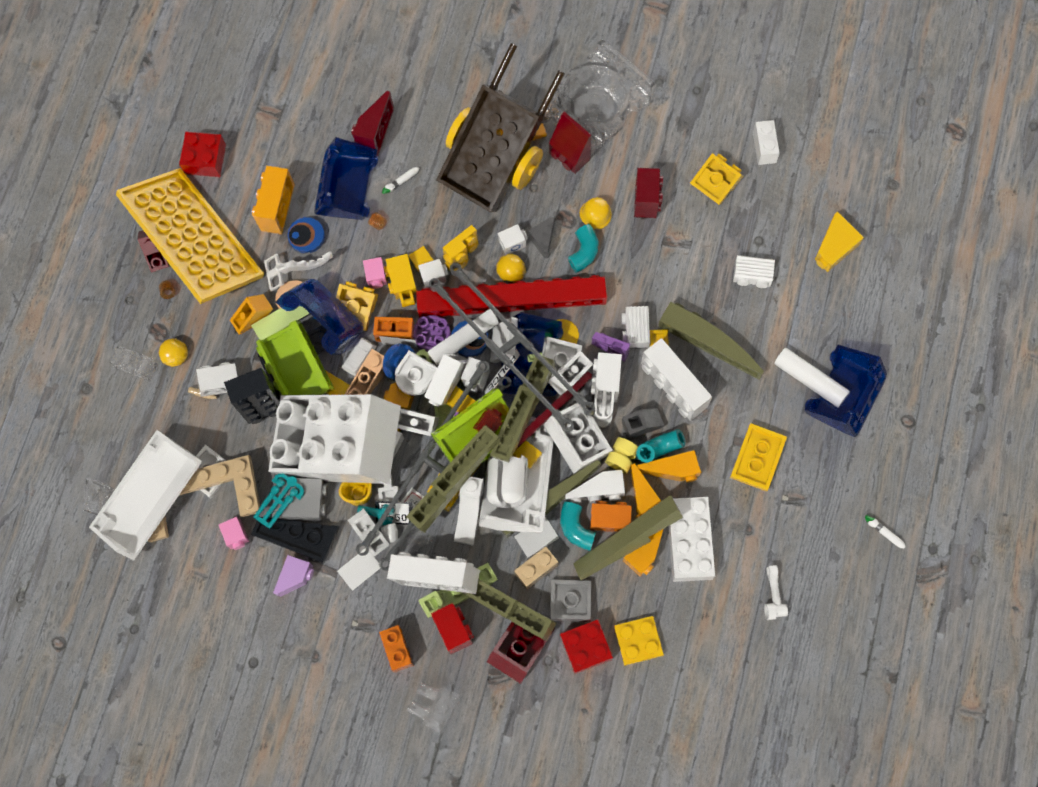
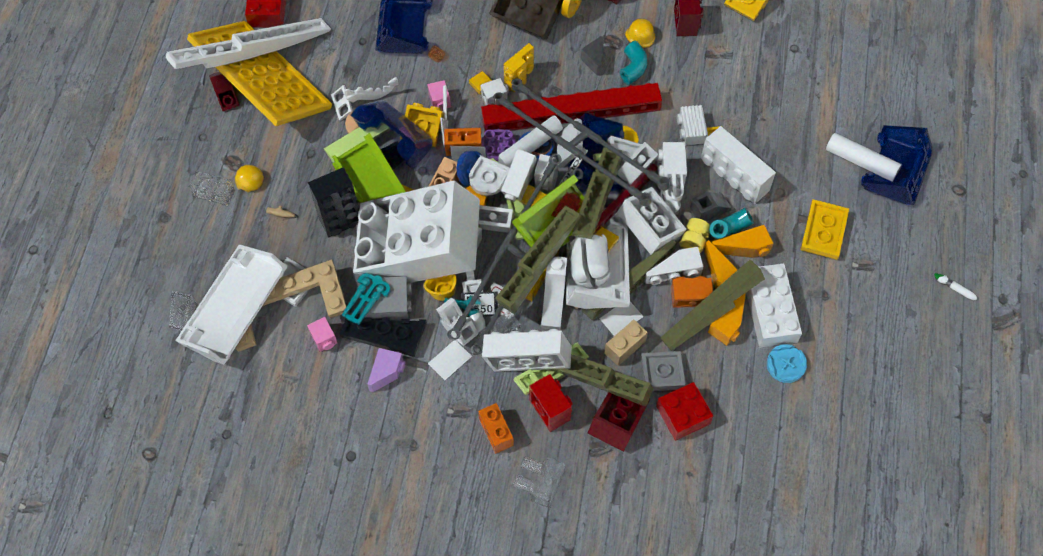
camera: 10 degrees left, 10 degrees down
clear orange piece [159,280,175,299] -> none
white brick [196,362,237,397] -> none
light orange slope [230,294,273,335] -> none
light orange brick [252,165,295,234] -> none
tile [288,217,325,253] -> none
white tile [340,337,377,376] -> none
white piece [382,167,419,194] -> none
yellow brick [384,254,417,308] -> none
yellow hair [496,254,526,283] -> none
white brick [498,224,528,255] -> none
teal cylinder [560,502,596,551] -> none
medium lavender wing [592,332,630,362] -> none
yellow plate [614,616,664,666] -> none
olive slope [658,302,764,380] -> none
white brick [733,255,775,288] -> none
white brick [764,565,788,620] -> none
yellow slope [815,212,864,272] -> none
none -> white slope [166,18,331,69]
none -> white piece [440,85,448,146]
none -> medium azure tile [767,344,807,383]

